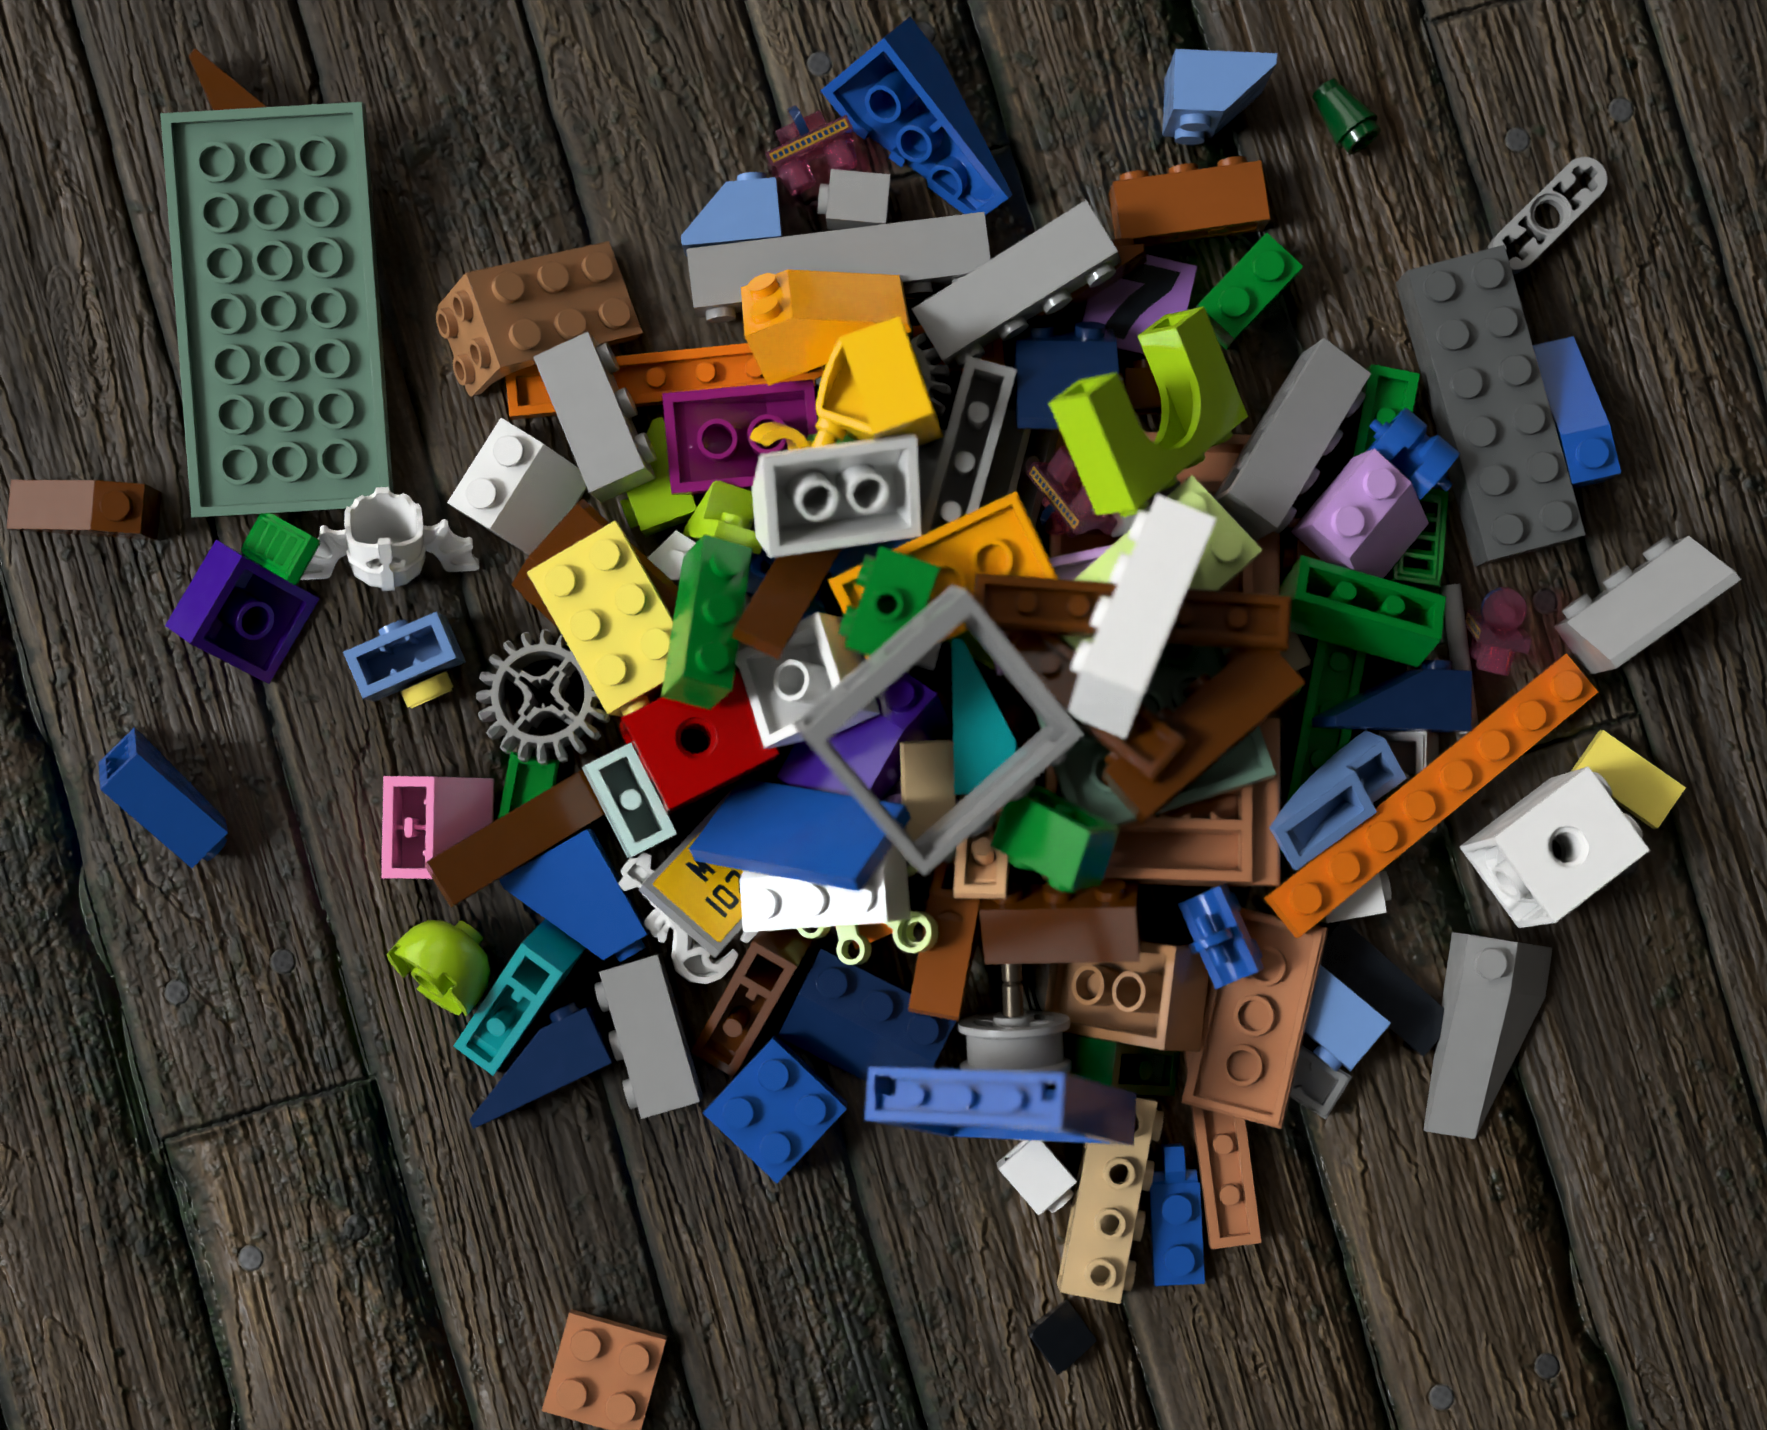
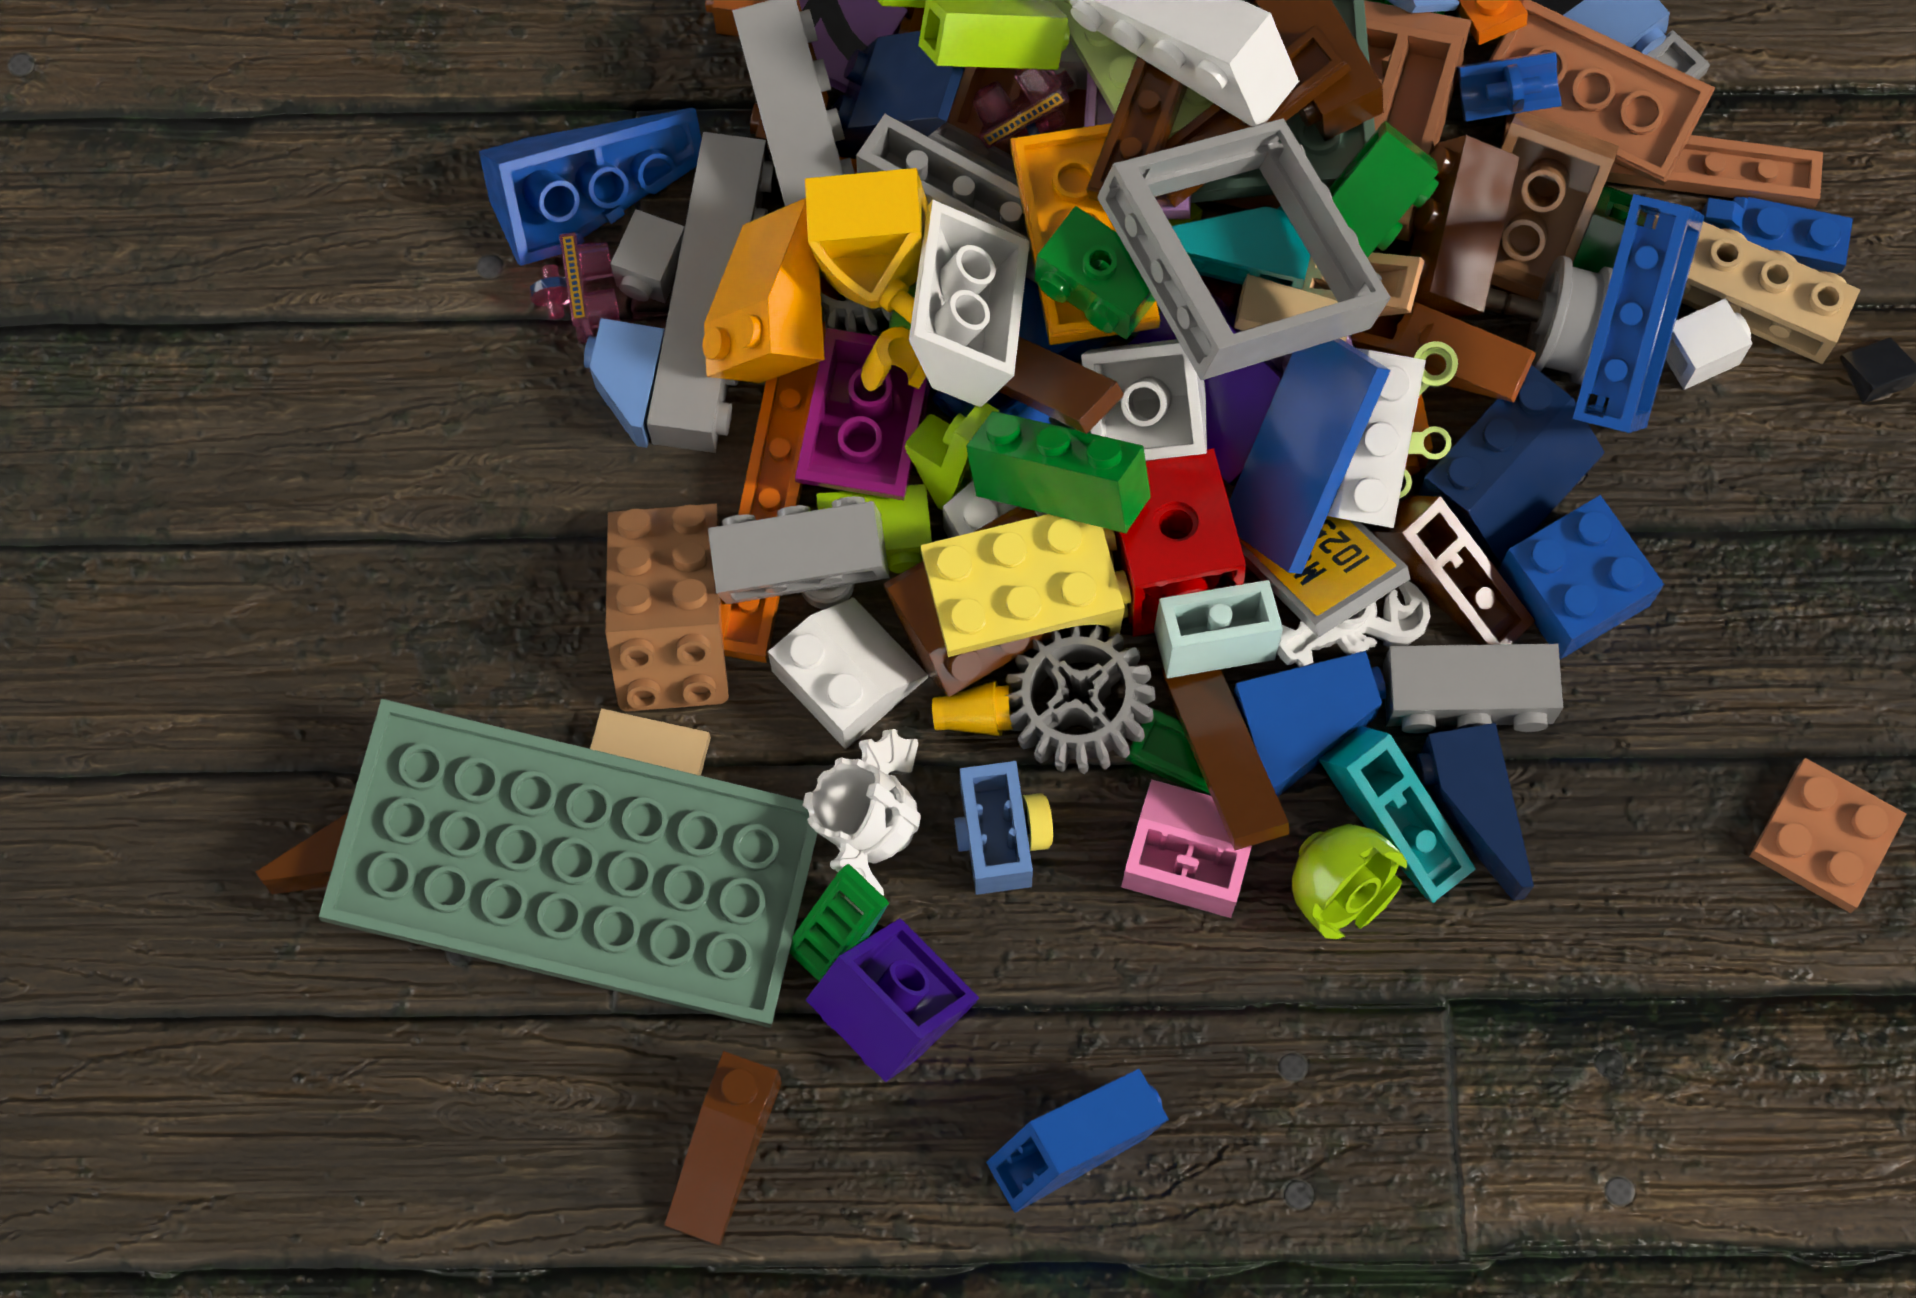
camera: 75 degrees left, 15 degrees down
none -> tan tile [590,708,711,776]
none -> yellow cone [932,681,1014,736]

